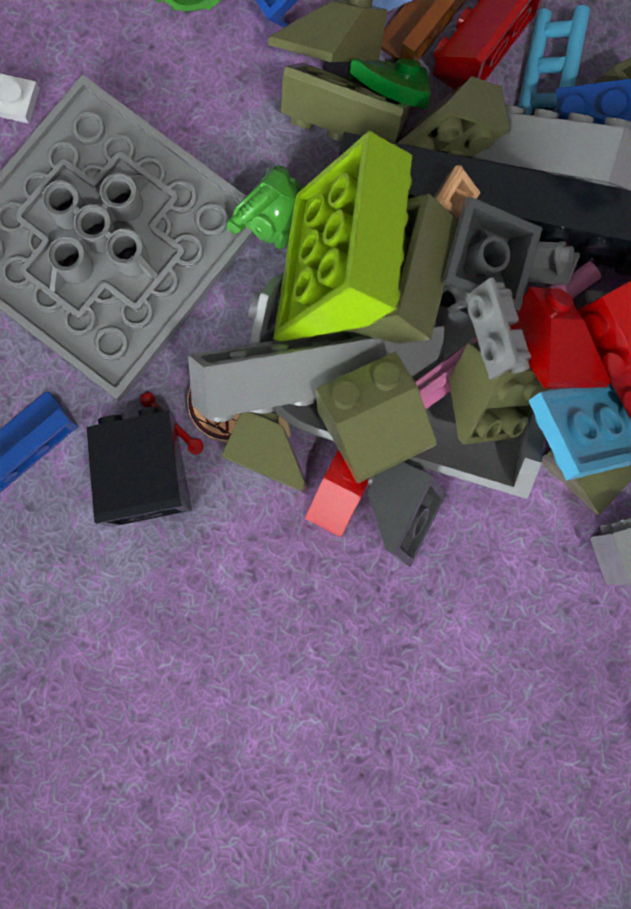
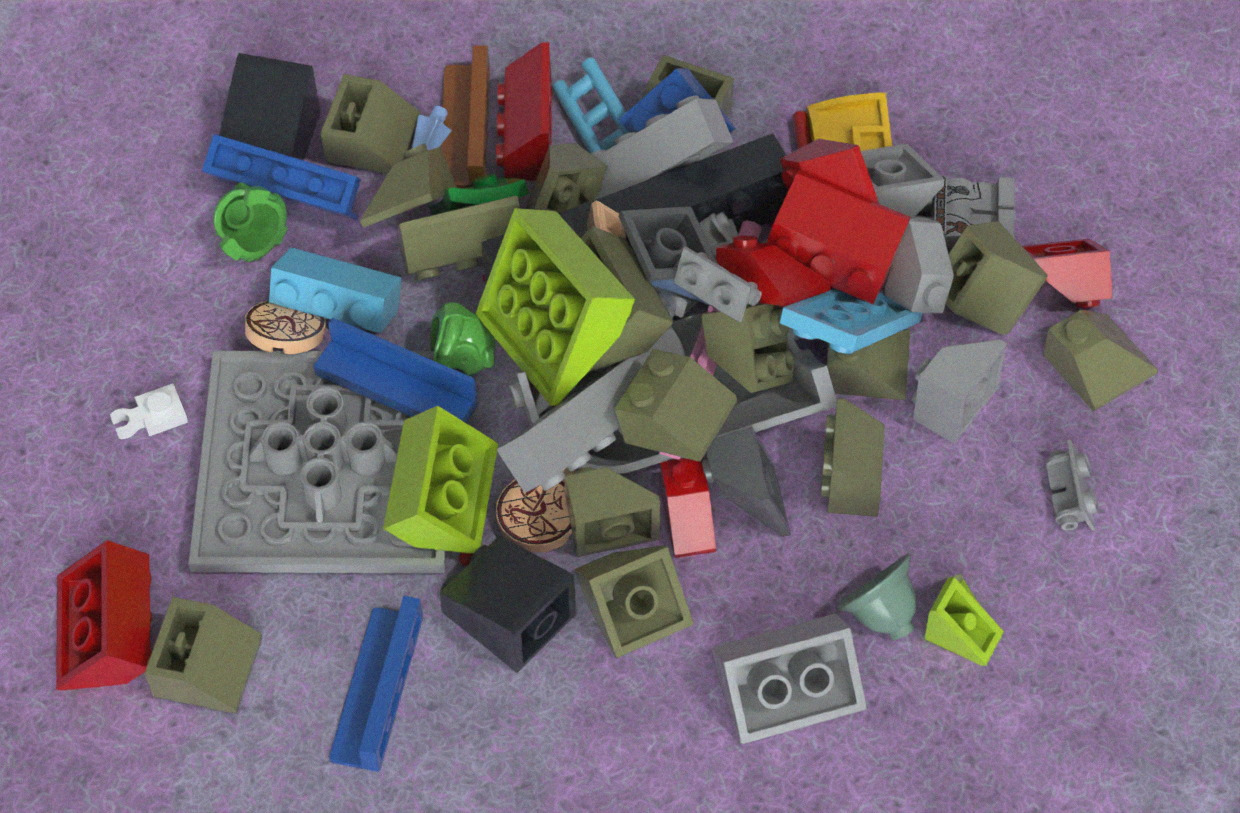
camera: 40 degrees left, 25 degrees down
none -> light nougat tile [245,301,326,354]
none -> medium azure brick [269,247,402,333]
none -> blue panel [314,318,478,423]
none -> lime slope [383,405,498,554]
none -> olive slope [575,545,694,658]
none -> light grey slope [712,614,867,744]
none -> olive slope [820,398,885,517]
none -> sand green hat [835,554,917,641]
none -> lime slope [925,573,1004,666]

